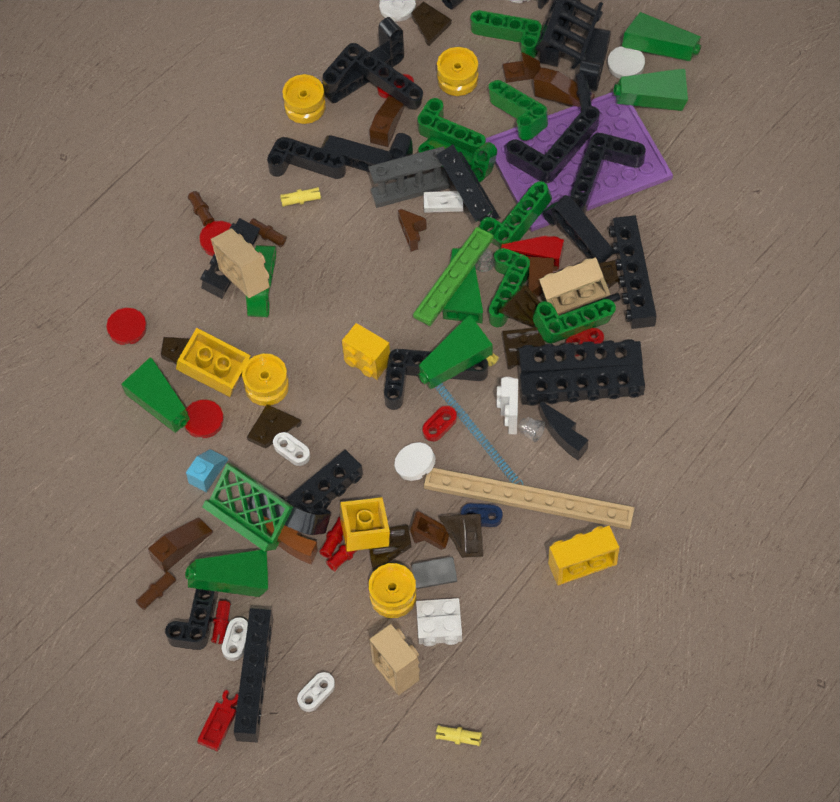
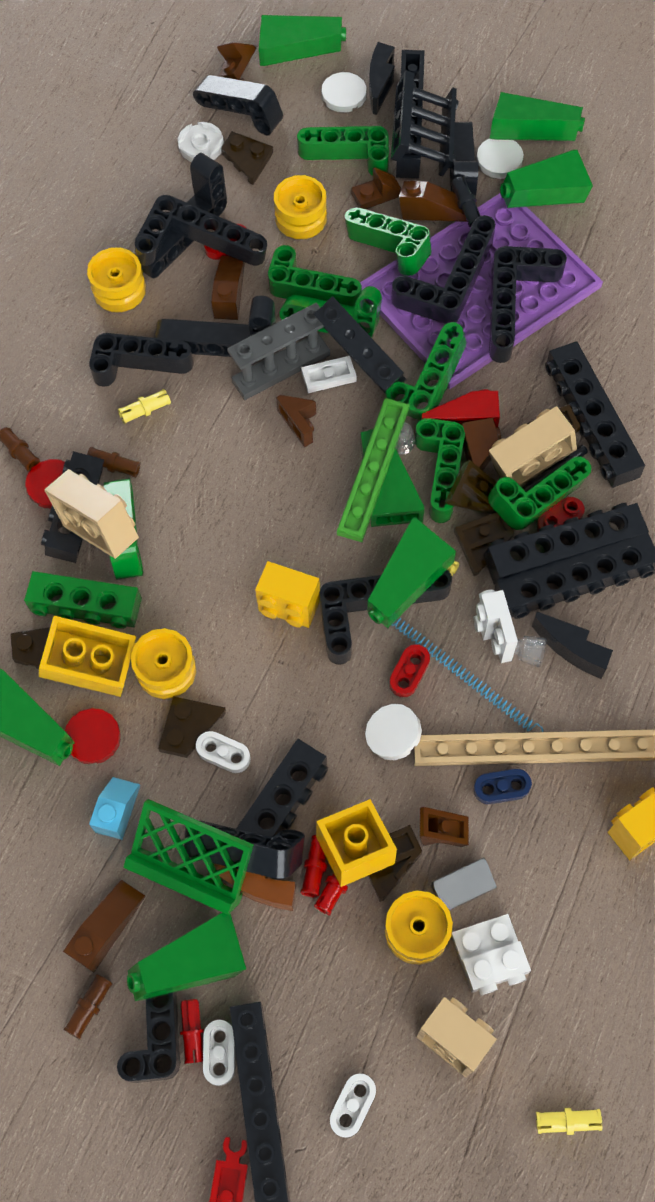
camera: 15 degrees left, 5 degrees up
dark brown wing [440,514,484,558] -> none
black beam [543,195,614,263] -> none
none -> green brick [24,571,142,629]

